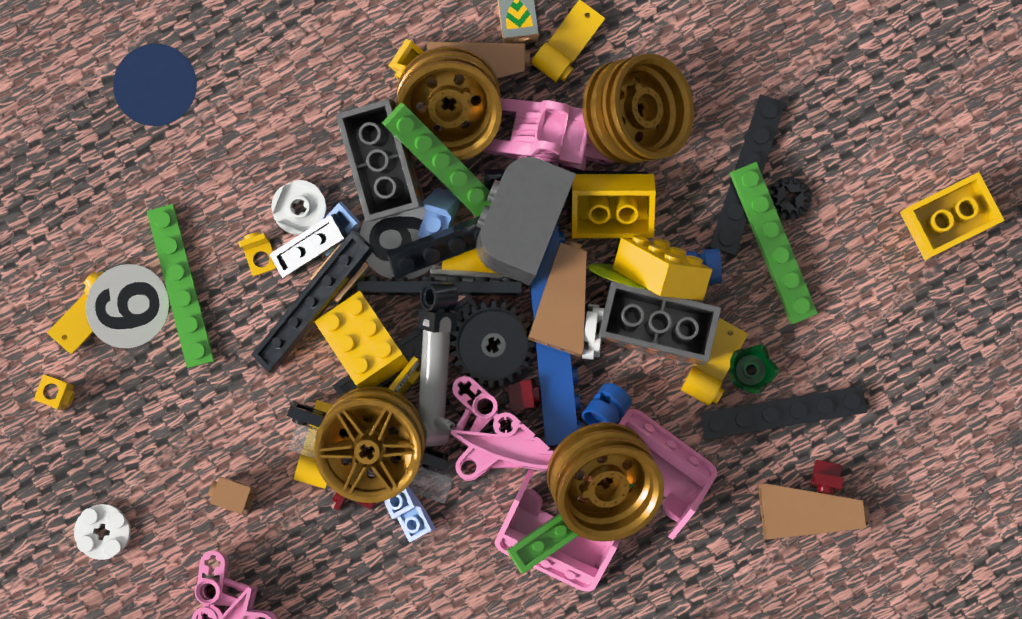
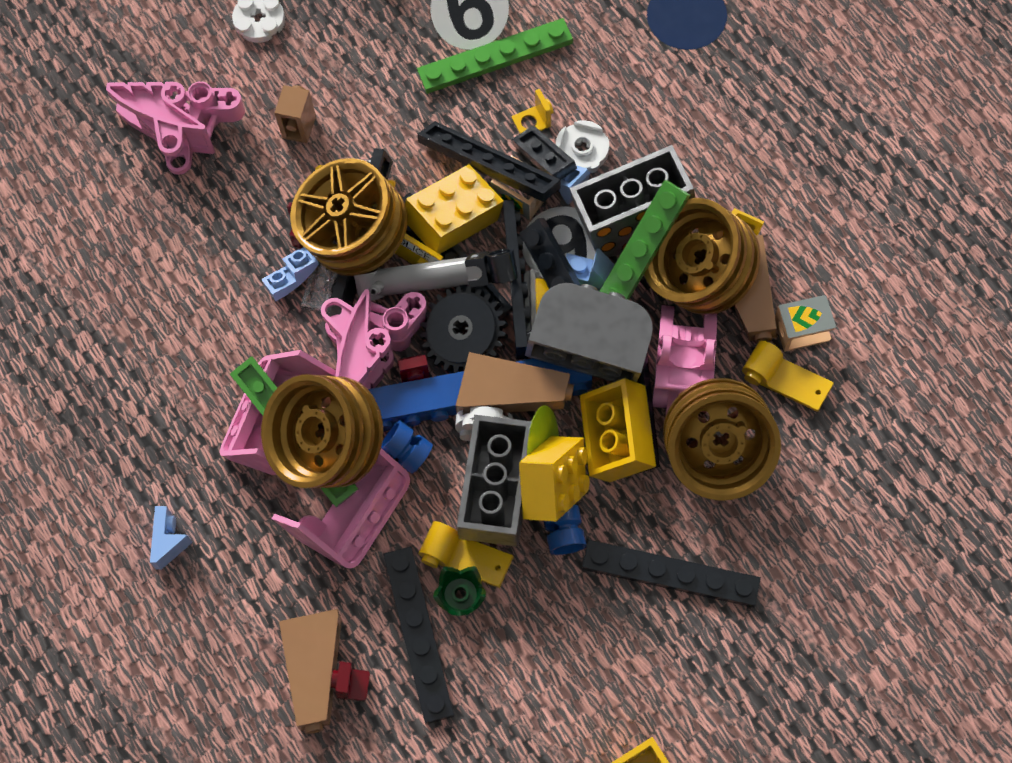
camera: 90 degrees right, 15 degrees down
bright green plate [730,162,818,324] -> none
black gear [769,176,812,220] -> none

